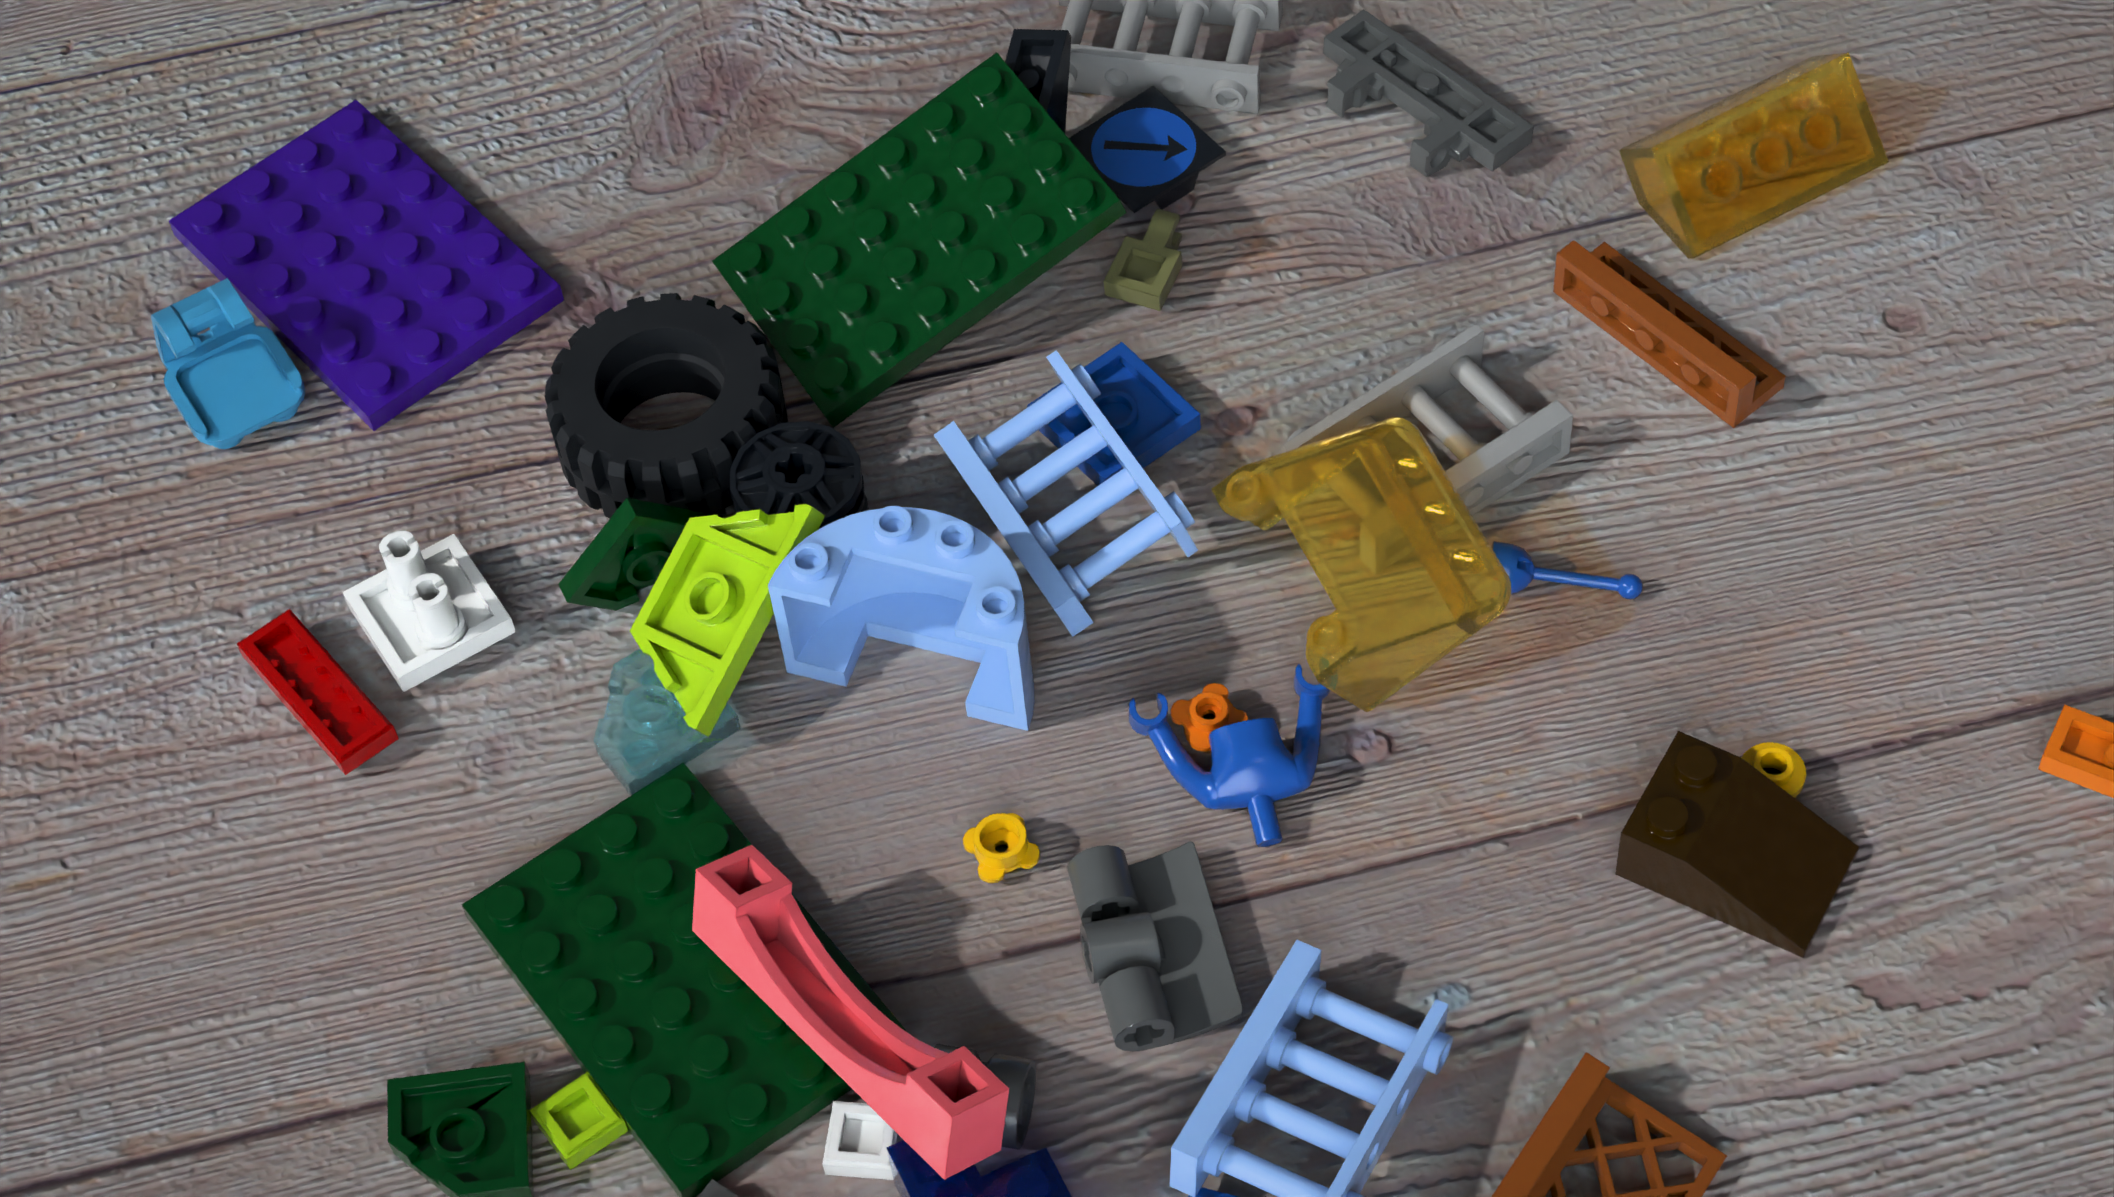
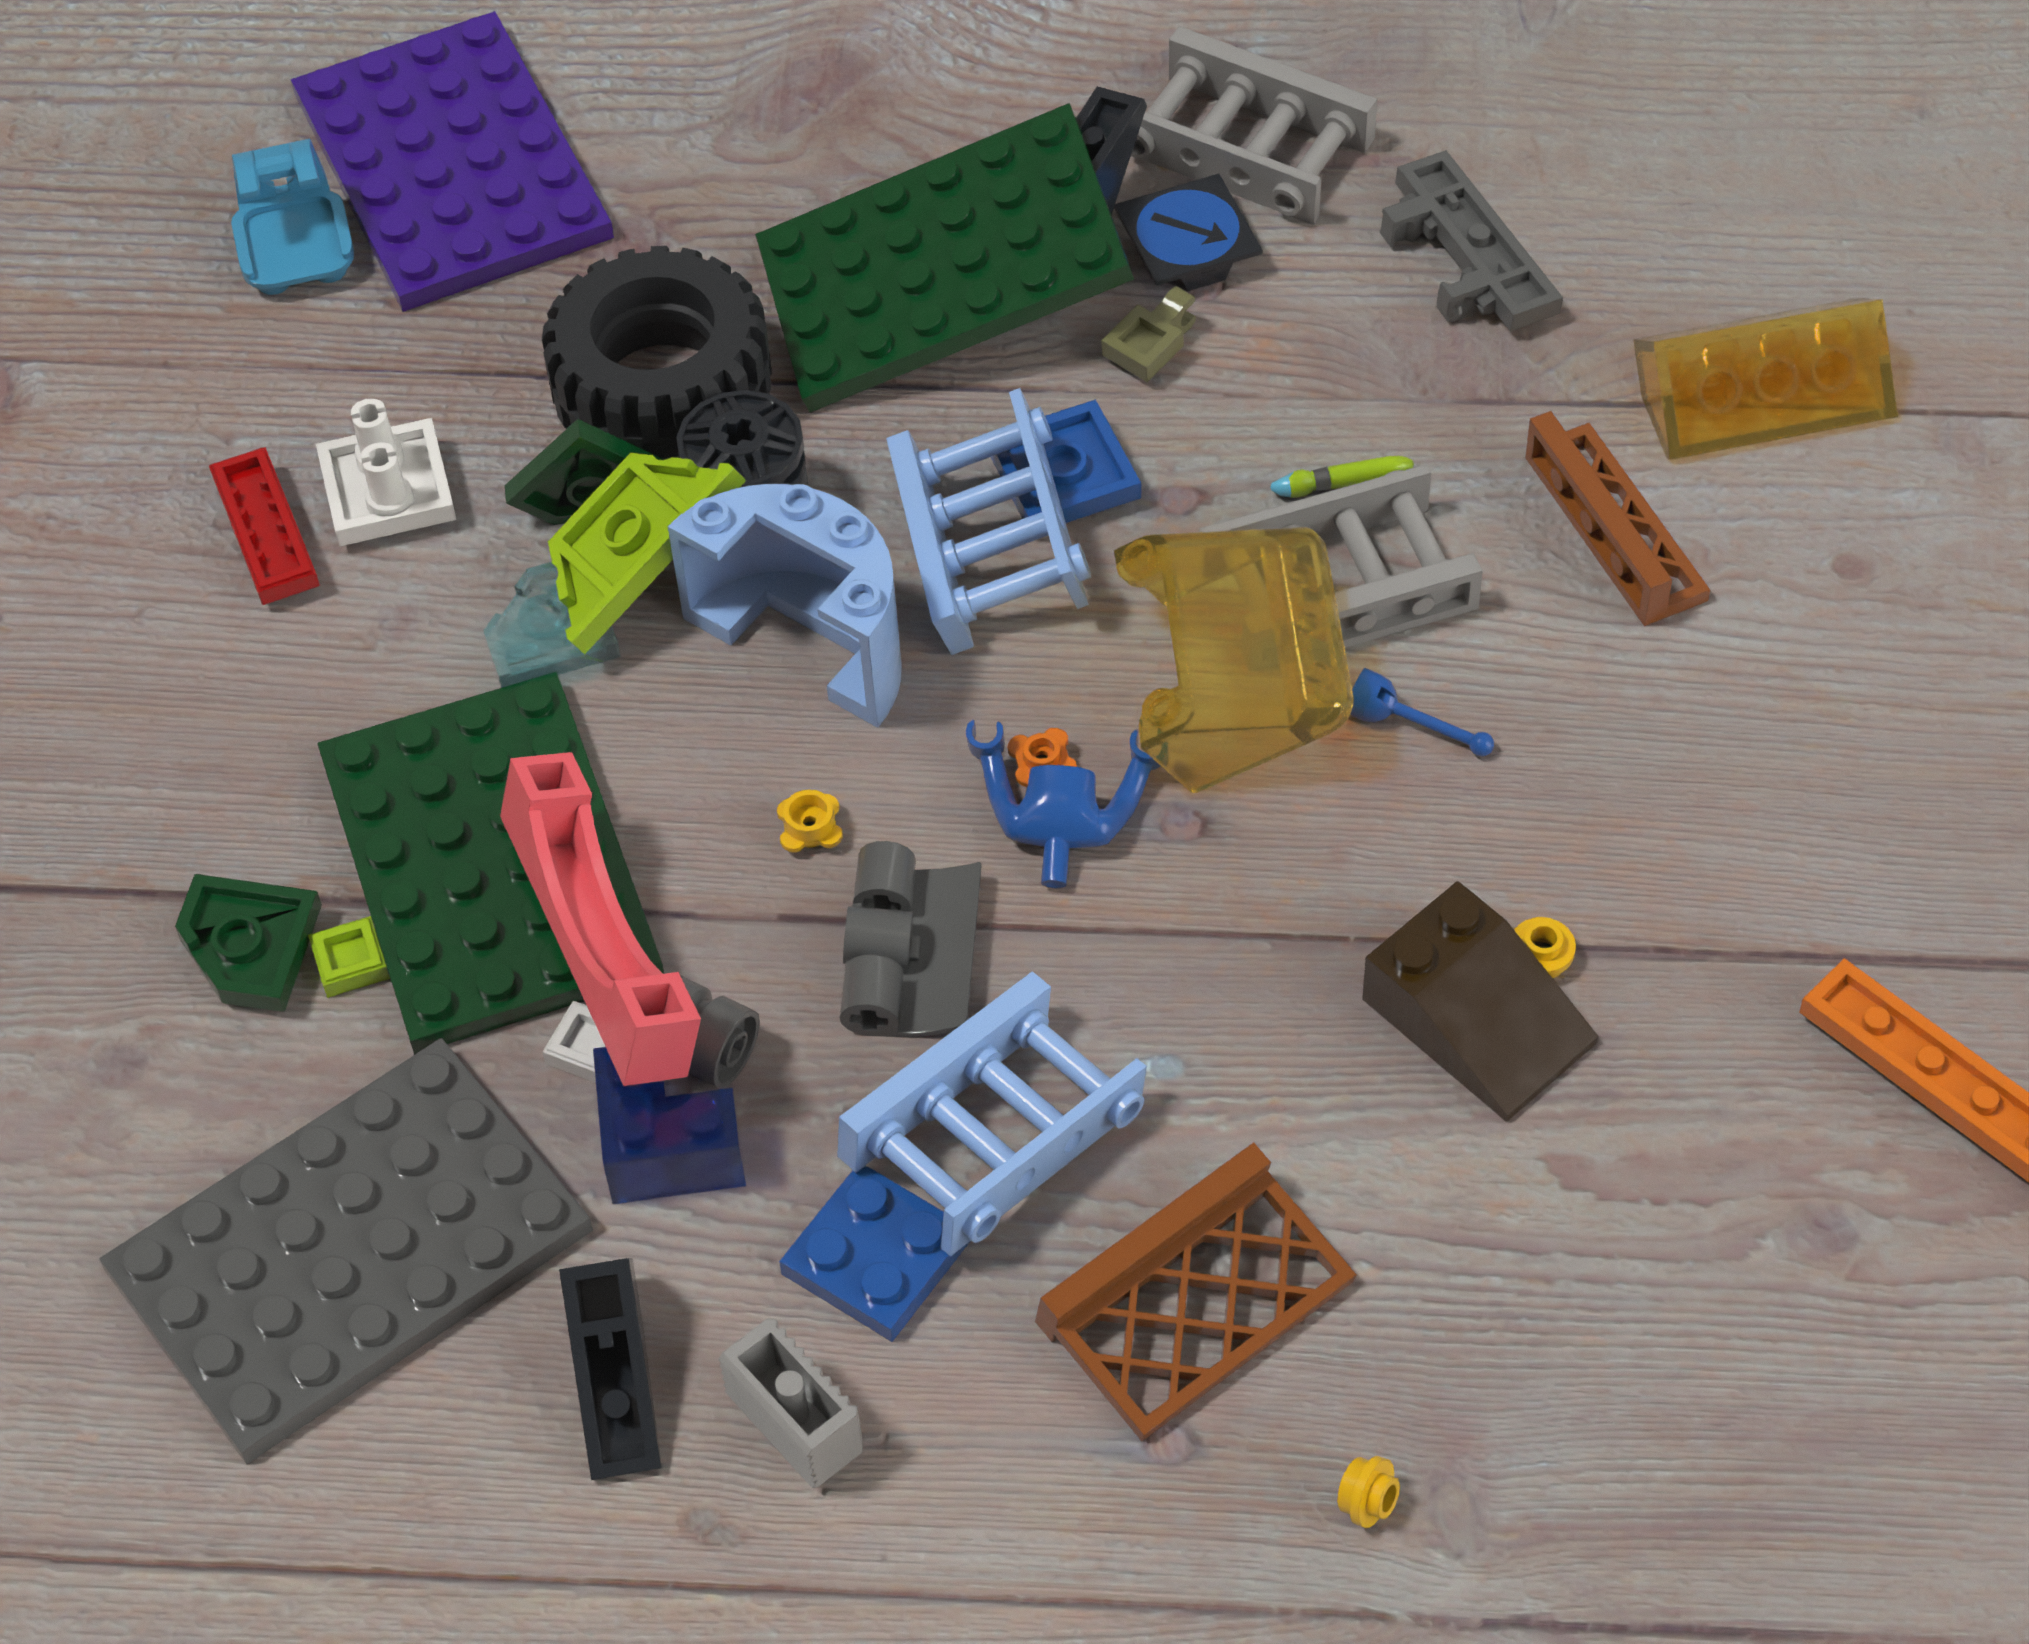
camera: 15 degrees right, 0 degrees up
none -> lime piece [1270,455,1414,498]

